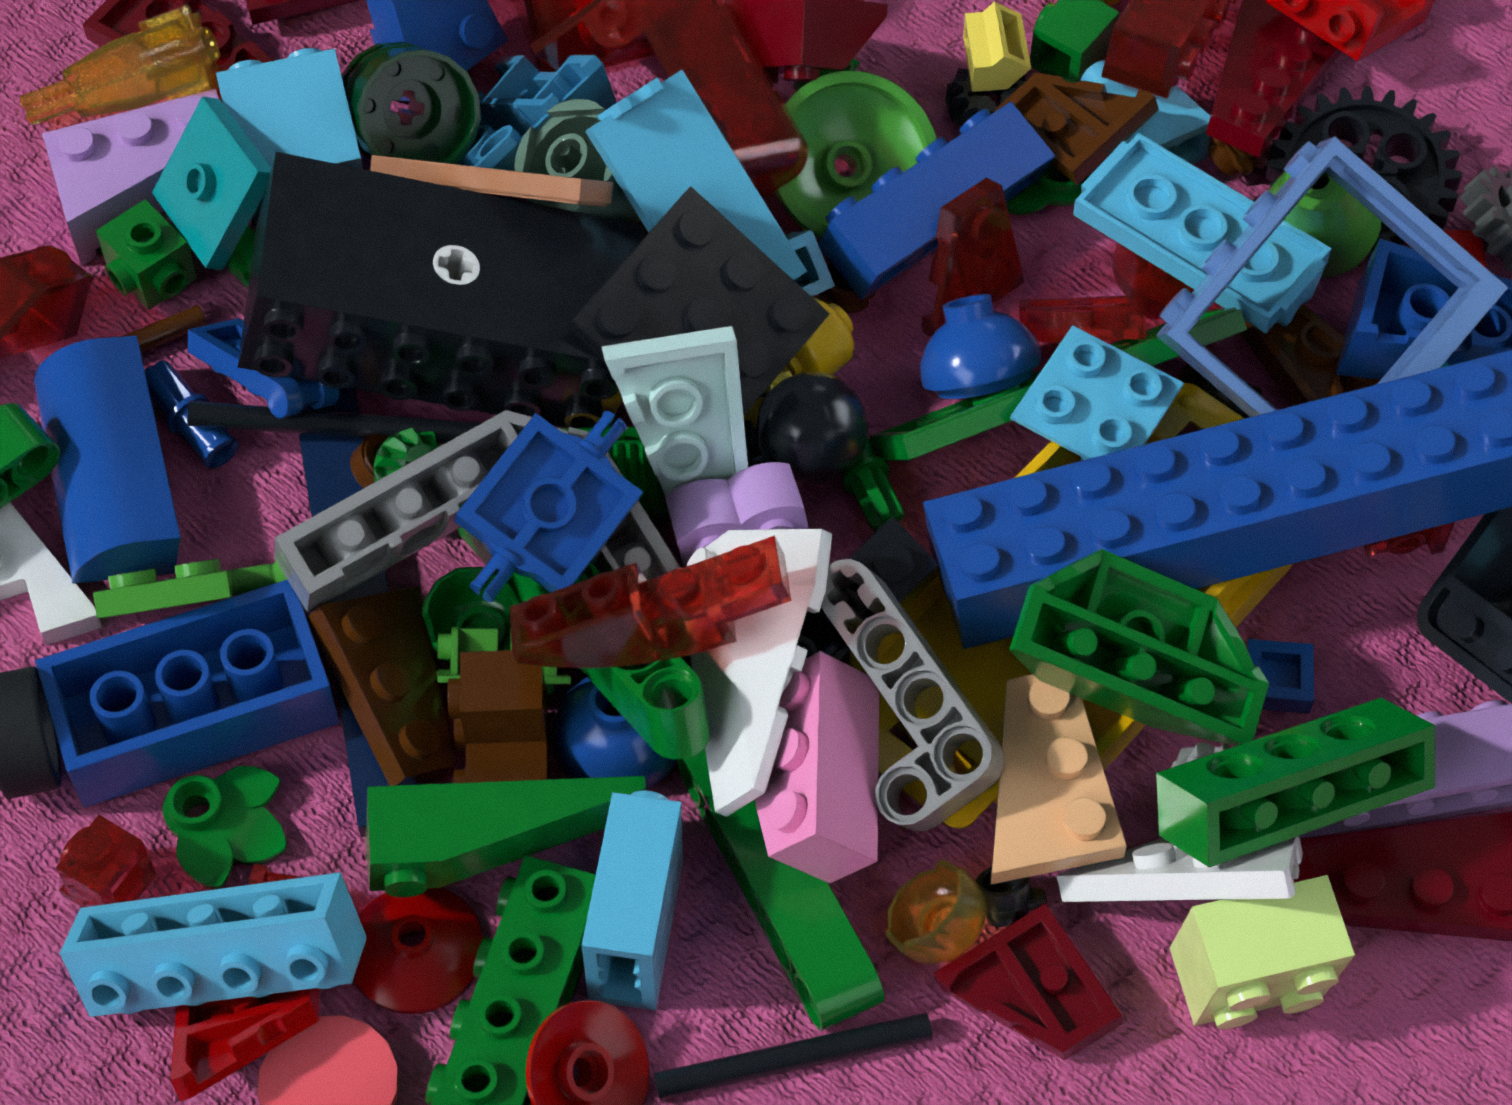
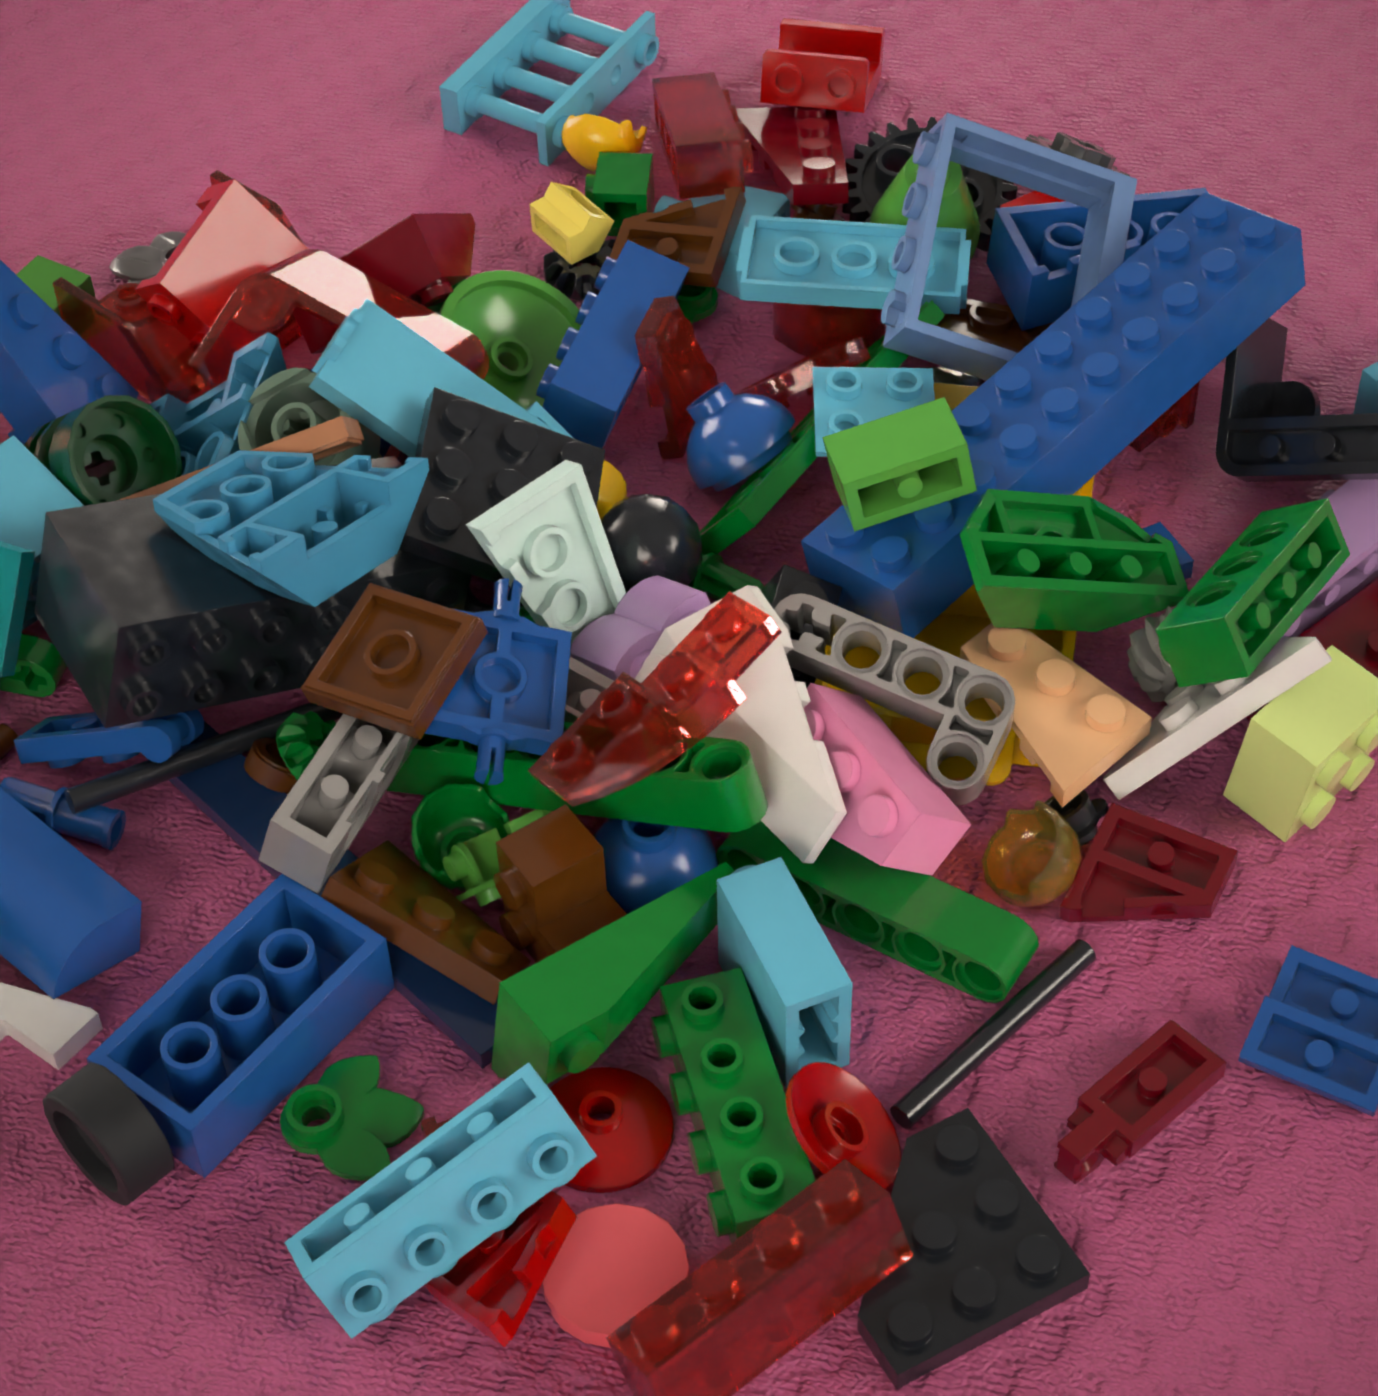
camera: 30 degrees left, 10 degrees down
clear red brick [55,815,157,908] -> none
bright green plate [93,558,287,619] -> none
none -> dark azure wedge [153,450,429,607]
none -> reddish brown tile [301,583,488,740]
none -> bright green brick [822,397,977,532]

